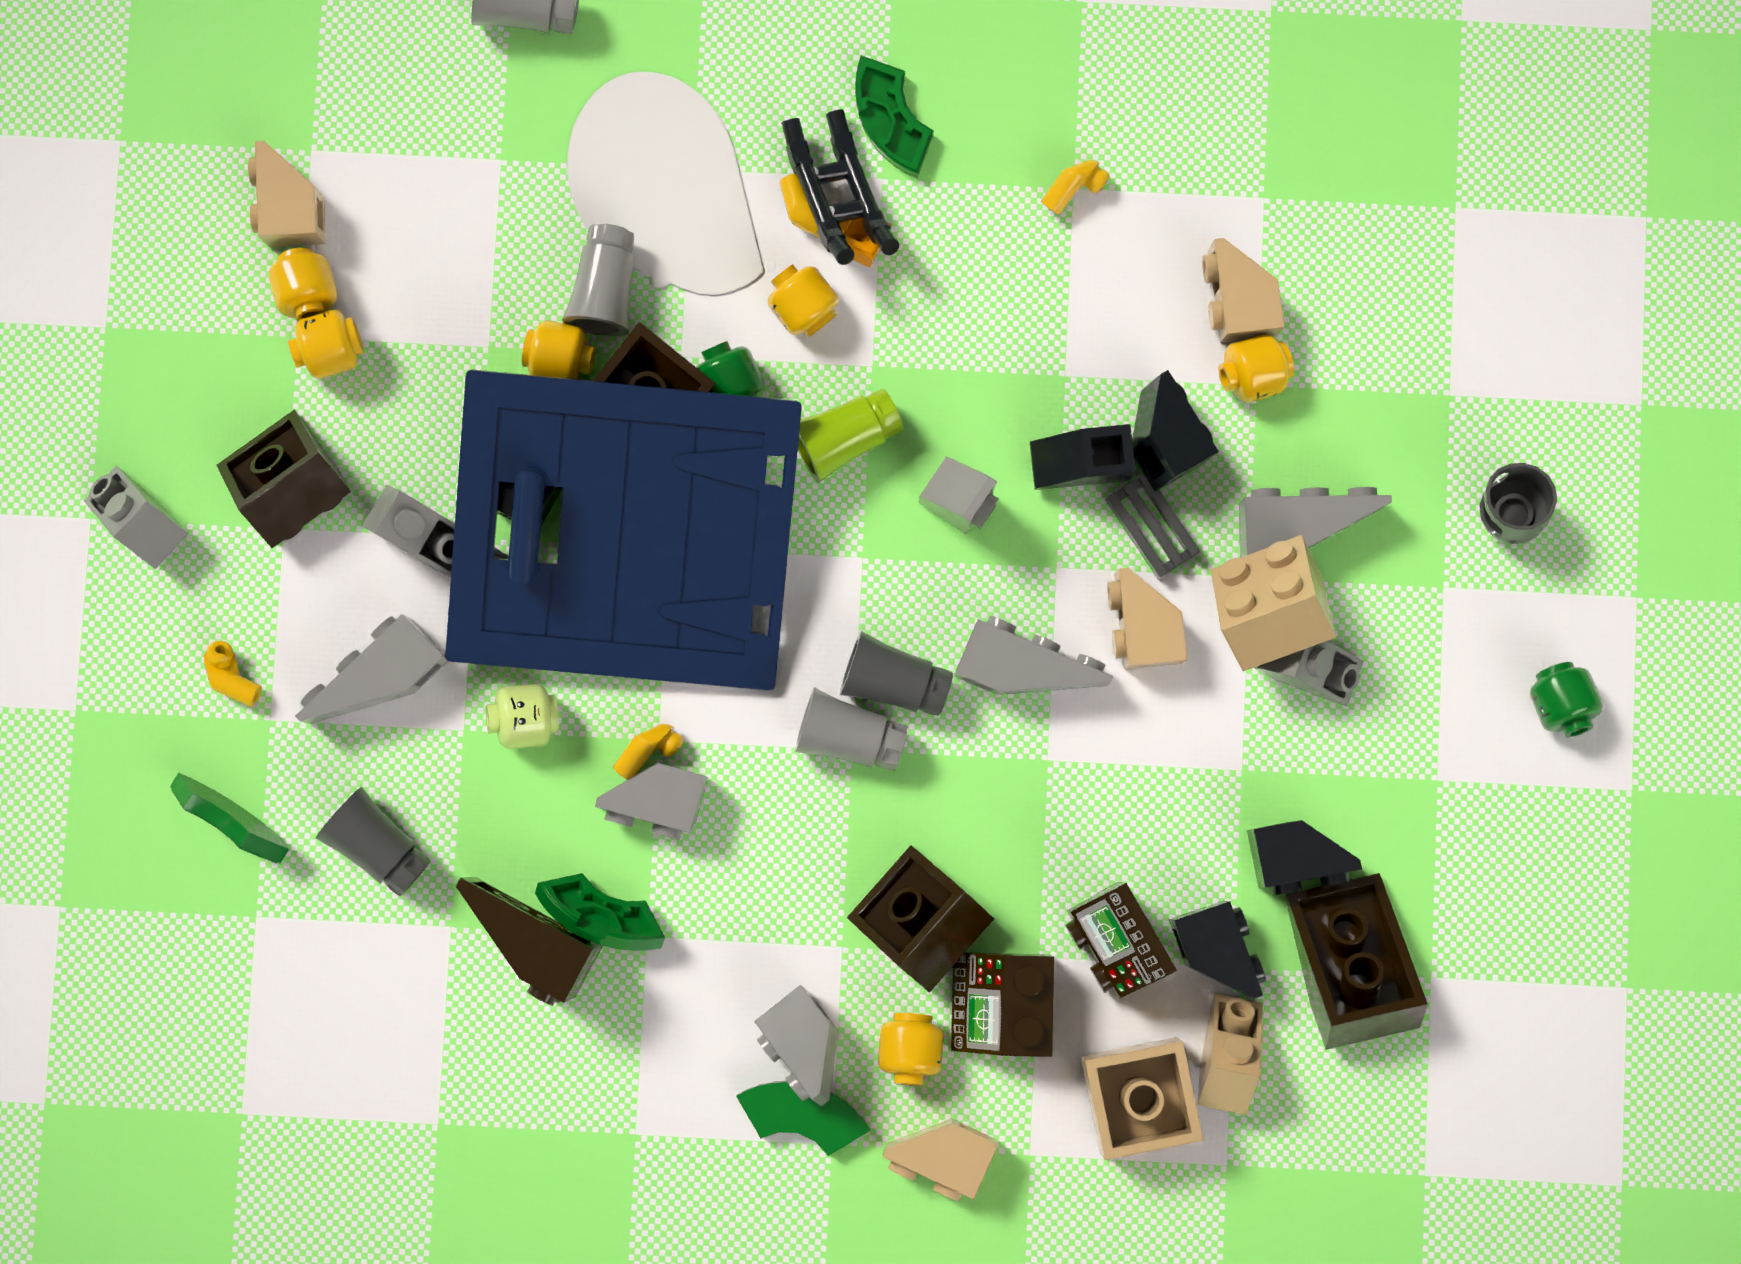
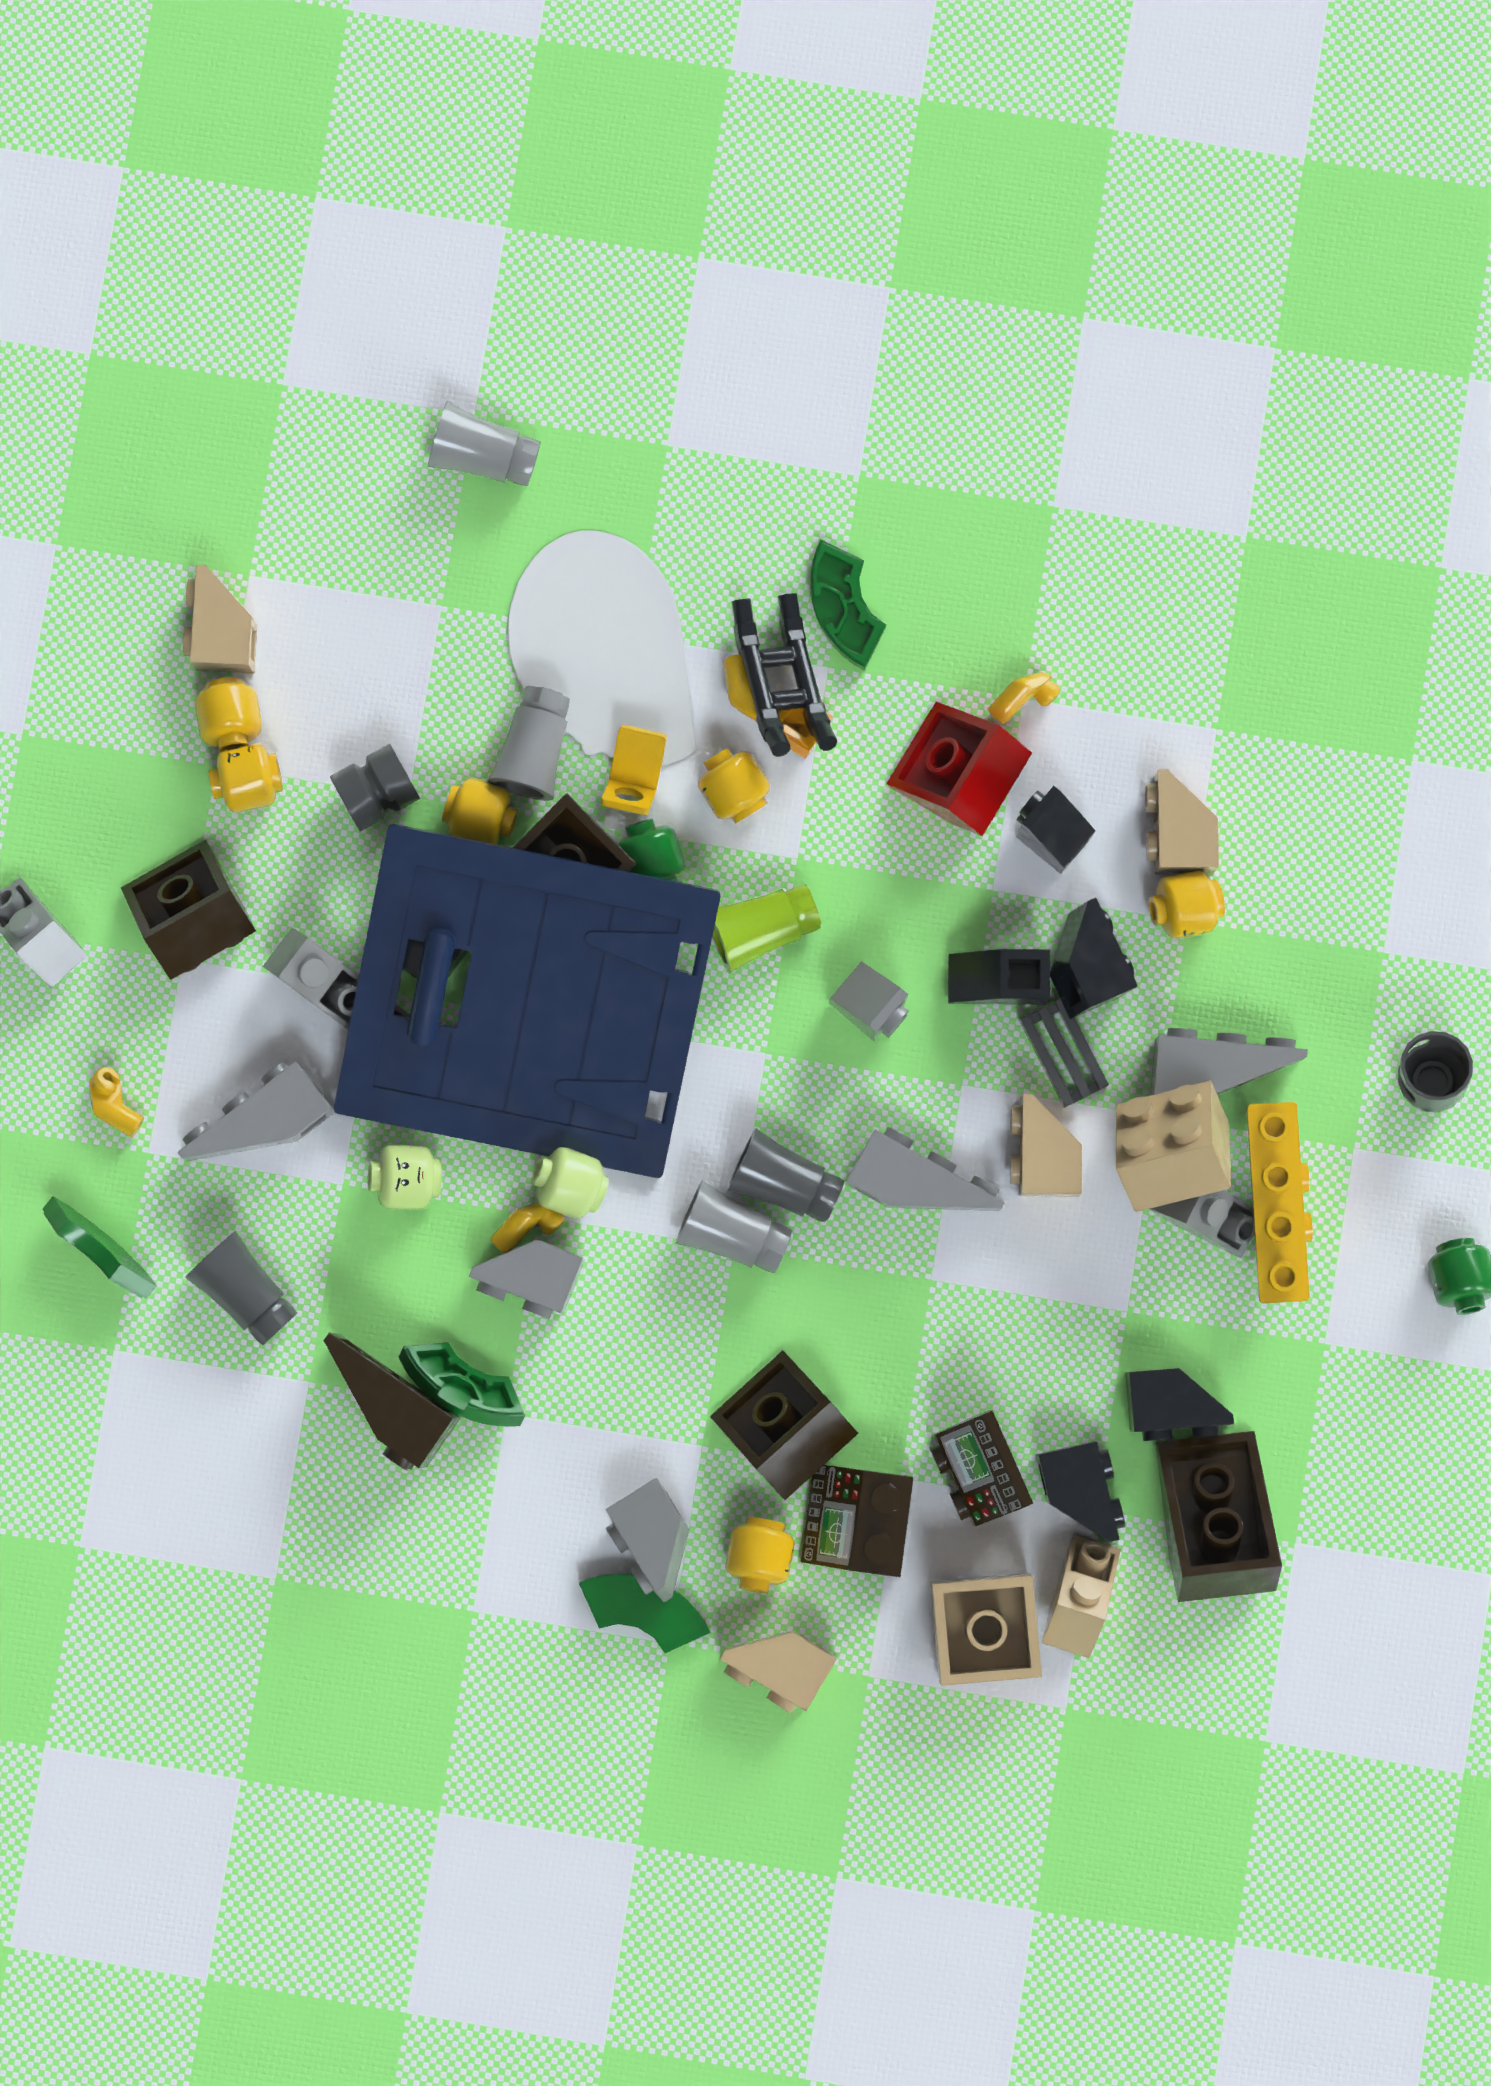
camera: 10 degrees right, 0 degrees up
none -> dark grey wheel [330,744,420,832]
none -> yellowish green head [531,1147,608,1219]
none -> yellow bracket [601,725,667,815]
none -> red slope [886,701,1032,836]
none -> black slope [1016,785,1096,874]
none -> yellow bracket [1246,1102,1313,1304]

